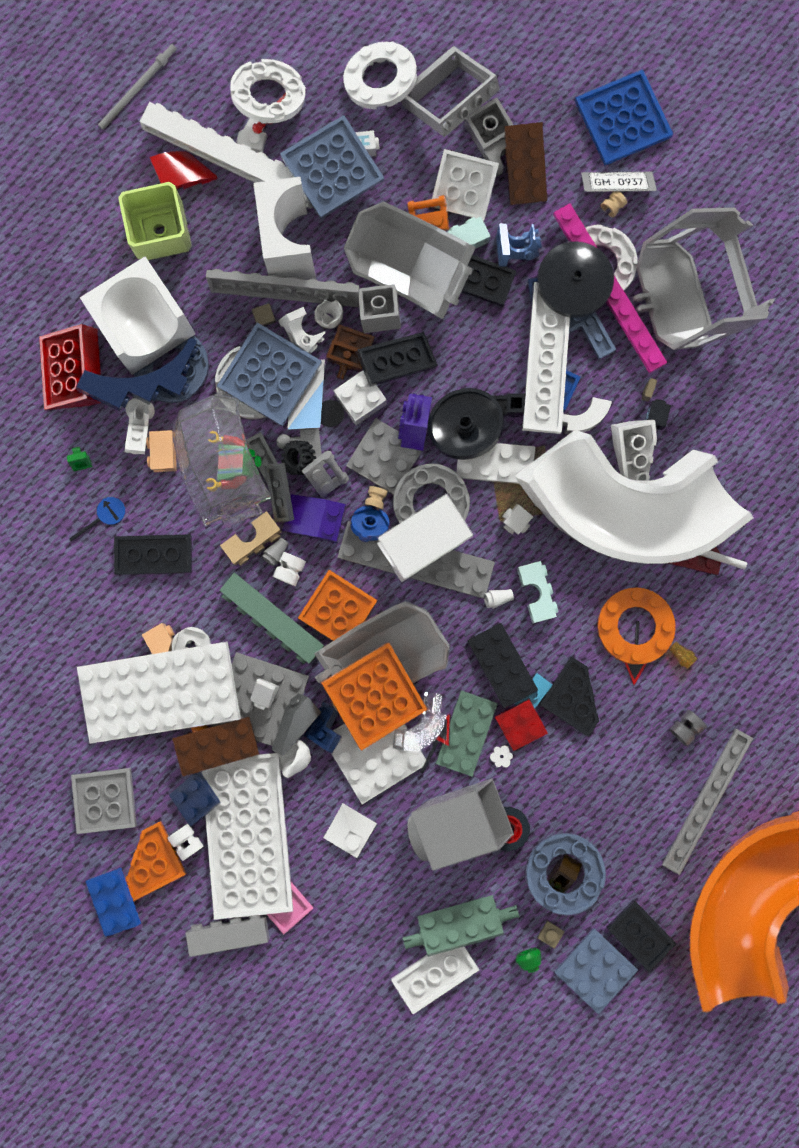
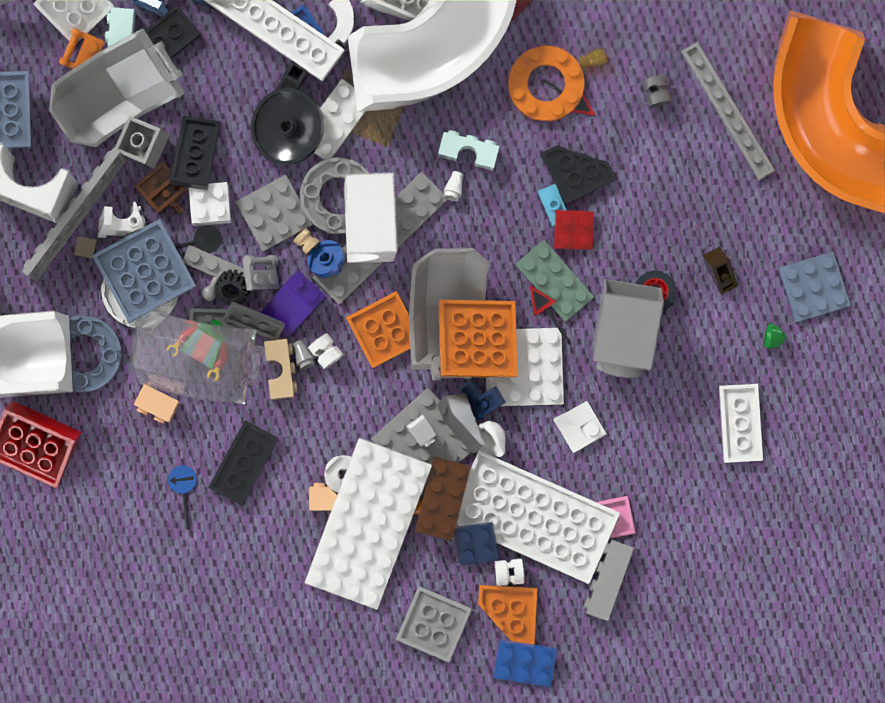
camera: 65 degrees left, 0 degrees up
green tile [67,446,92,472] -> none
dark blue arch [76,337,199,411] -> none
white piece [125,398,155,454] -> none
sand green brick [220,573,325,664] -> none
sticker [288,359,325,429] -> none
white hair [314,300,343,329] -> none
clear arch [393,692,446,751] -> none
dark purple brick [398,393,432,451] -> none
sand green plate [403,895,519,957] -> none
black plate [467,623,538,709] -> none
white plant [490,746,513,767] -> none
white brick [502,504,533,535] -> none
sand blue plate [526,833,606,915] -> none
dark tan plate [537,920,565,949] -> none
black plate [606,899,677,972] -> none

